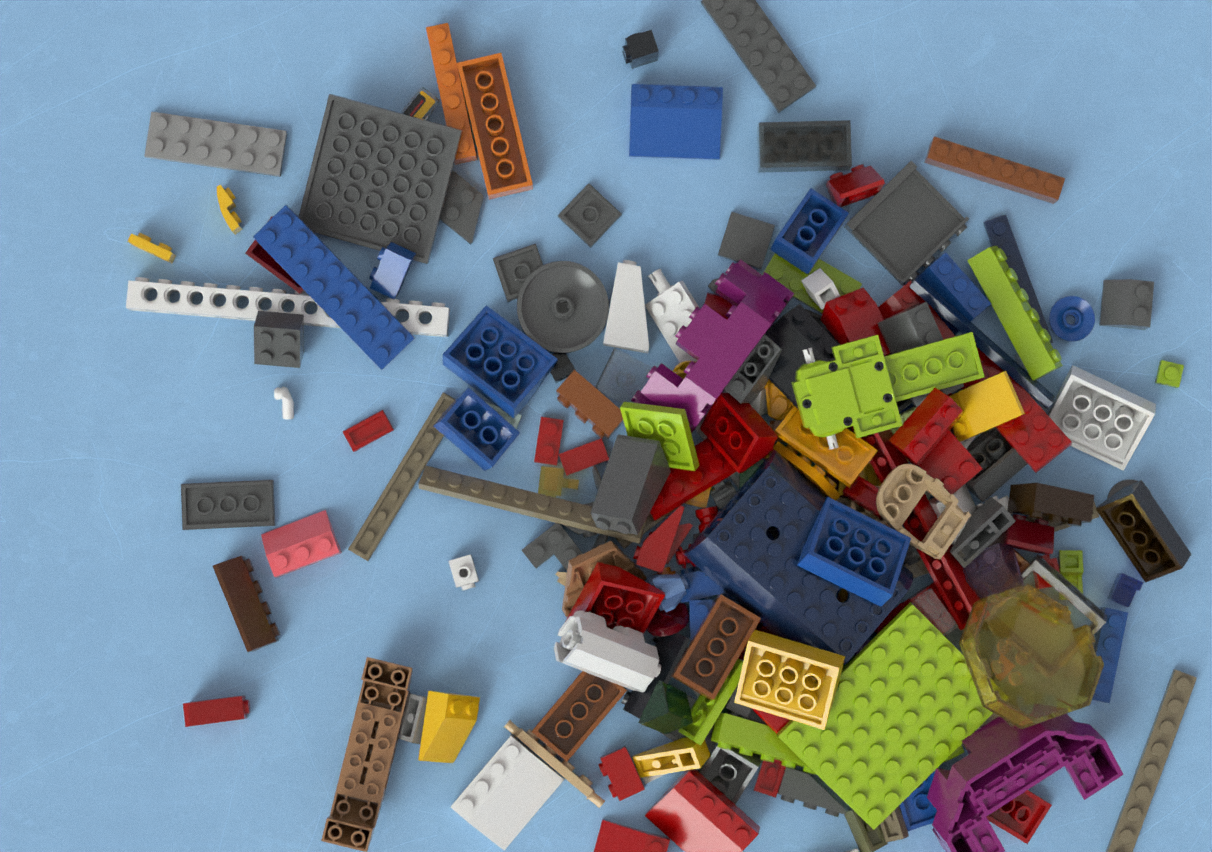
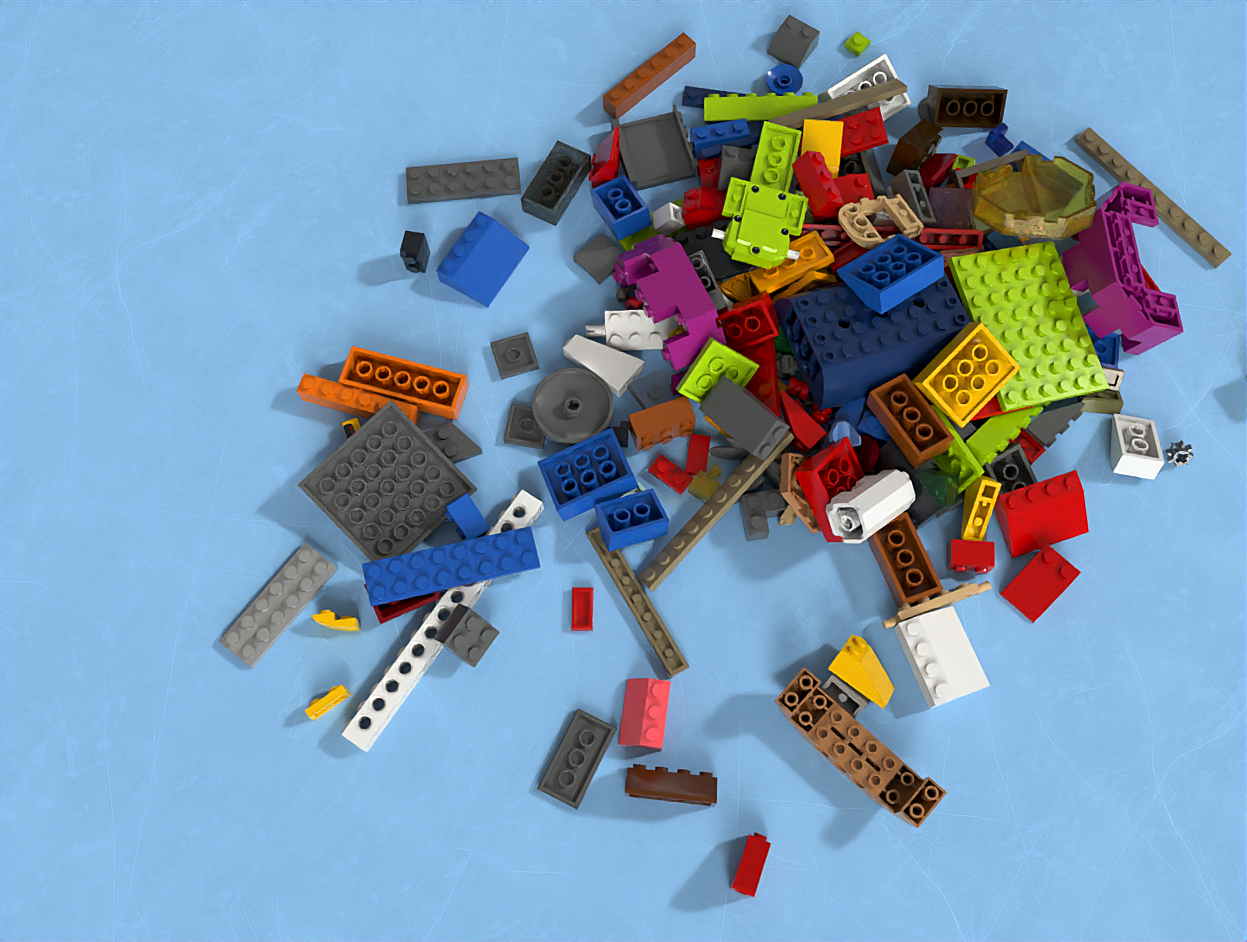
camera: 55 degrees left, 15 degrees down
white arm [274,386,294,419] -> none
white brick [449,554,479,591] -> none
none -> dark tan tile [768,78,907,129]

